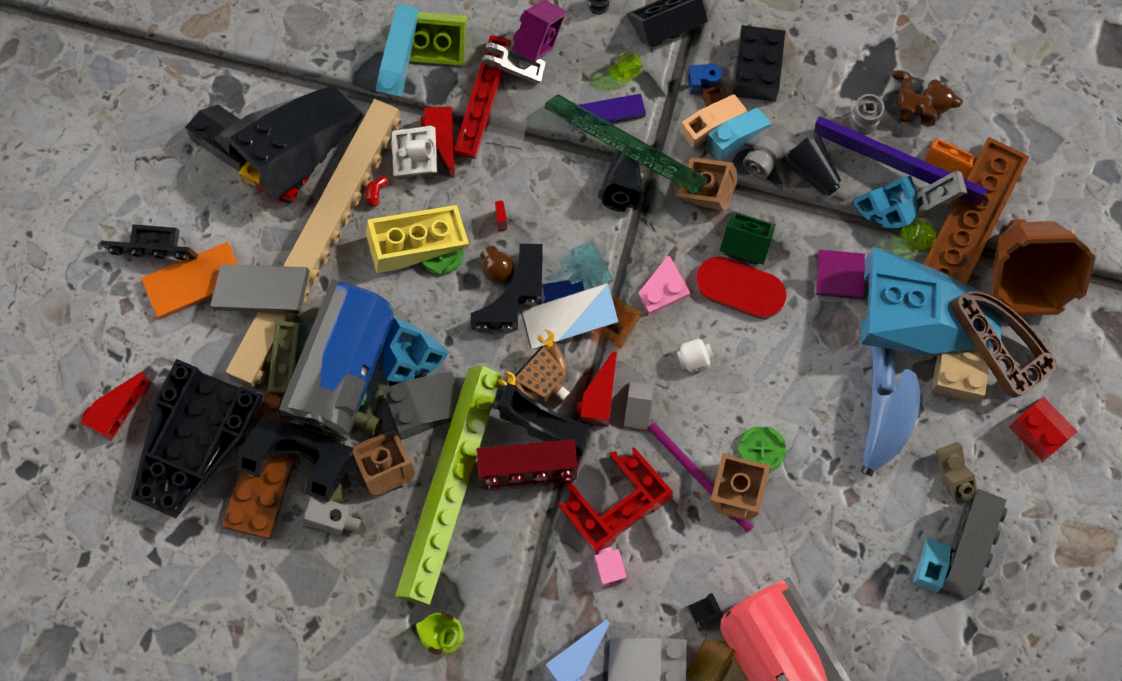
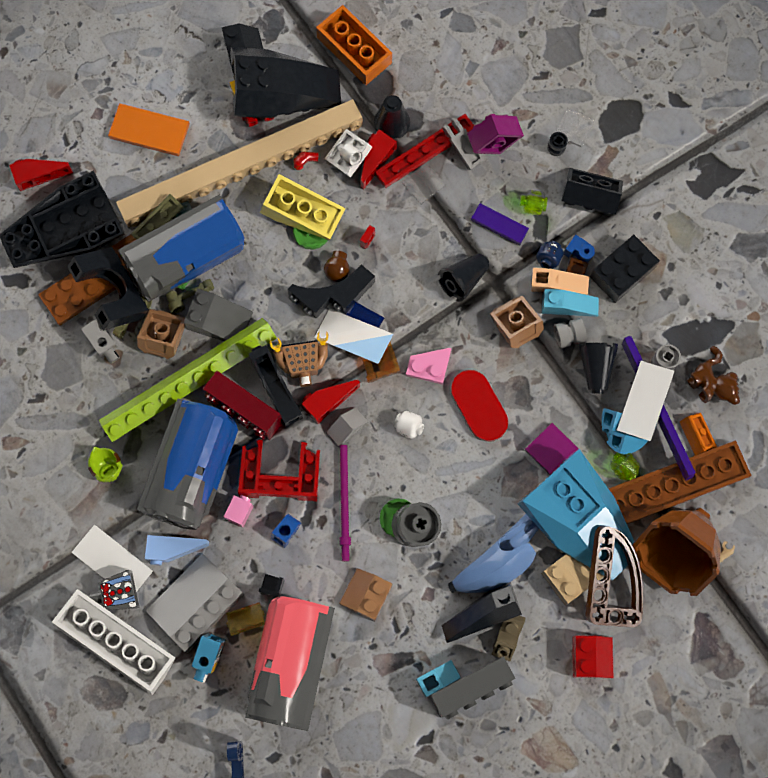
camera: 40 degrees right, 5 degrees up
black bracket [100,224,198,261] -> none
tile [210,264,310,313] -> none
medium azure slope [376,3,419,96] -> none
dark azure brick [383,318,449,382] -> none
lime slope [409,12,468,66] -> none
clear green tile [544,94,708,195] -> none
clear light blue hinge [562,241,613,289] -> none
medium nougat slope [710,453,771,520] -> none
dark green slope [719,211,776,265] -> none
light grey hinge [915,171,967,217] -> none
none -> piece [137,399,238,530]
none -> blue leg [271,514,301,548]
none -> orange brick [316,5,392,85]
none -> medium nougat slope [339,568,393,622]
none -> black cone [374,95,410,138]
none -> dark grey wheel [391,502,442,547]
none -> black wedge [441,582,522,643]
none -> dark blue head [536,241,564,269]
none -> white sticker [617,361,674,441]

